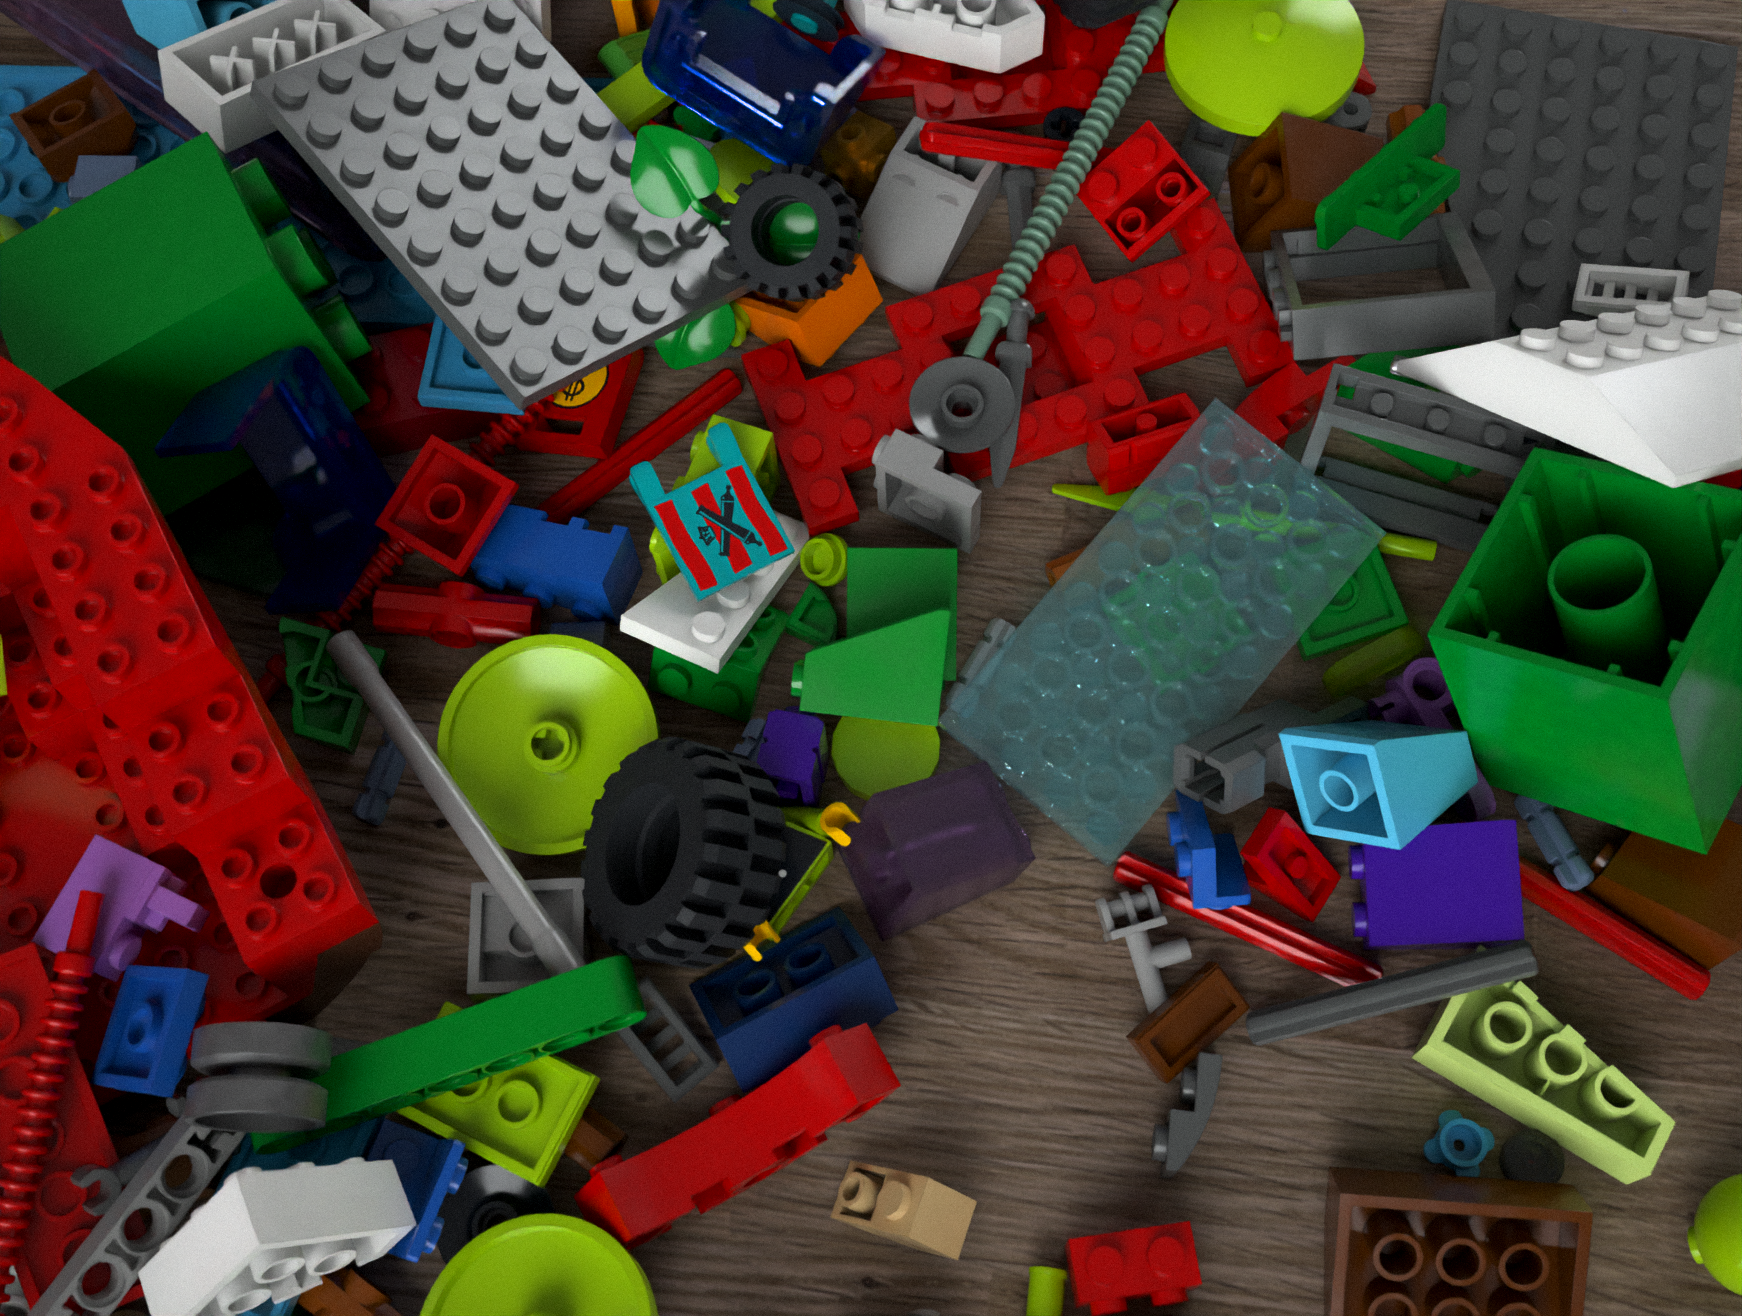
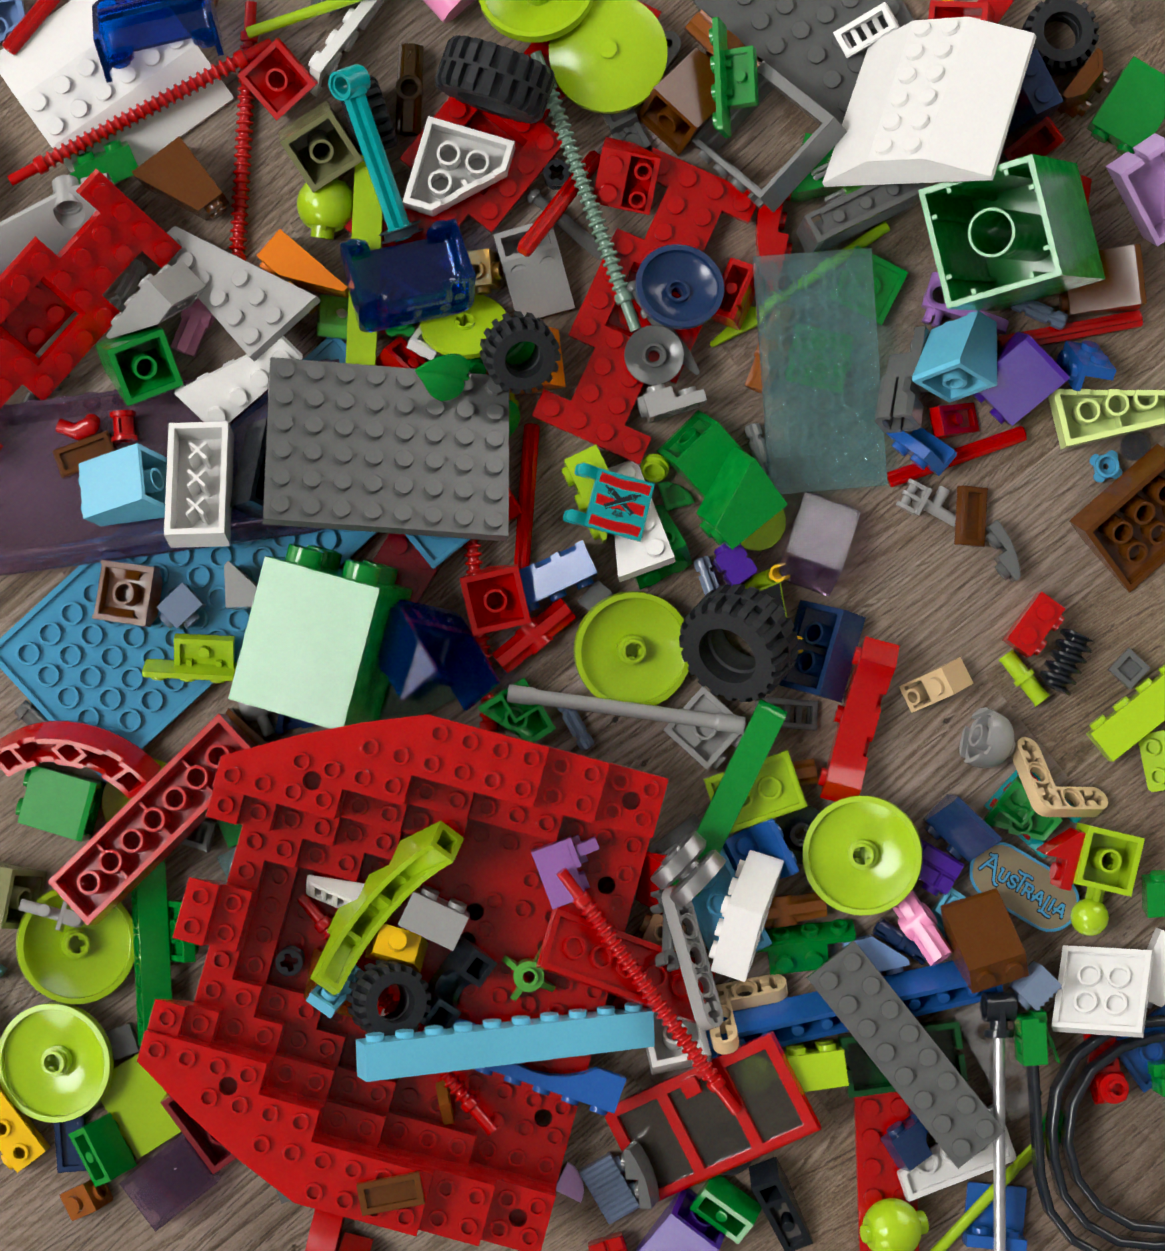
camera: 50 degrees left, 20 degrees up
blue plate [90,965,209,1098] -> none
dark grey axle [1246,940,1539,1046] -> none
clear neon green tile [1321,626,1426,698] -> none
none -> dark blue dish [635,244,724,329]
none -> blue bracket [1057,340,1116,391]

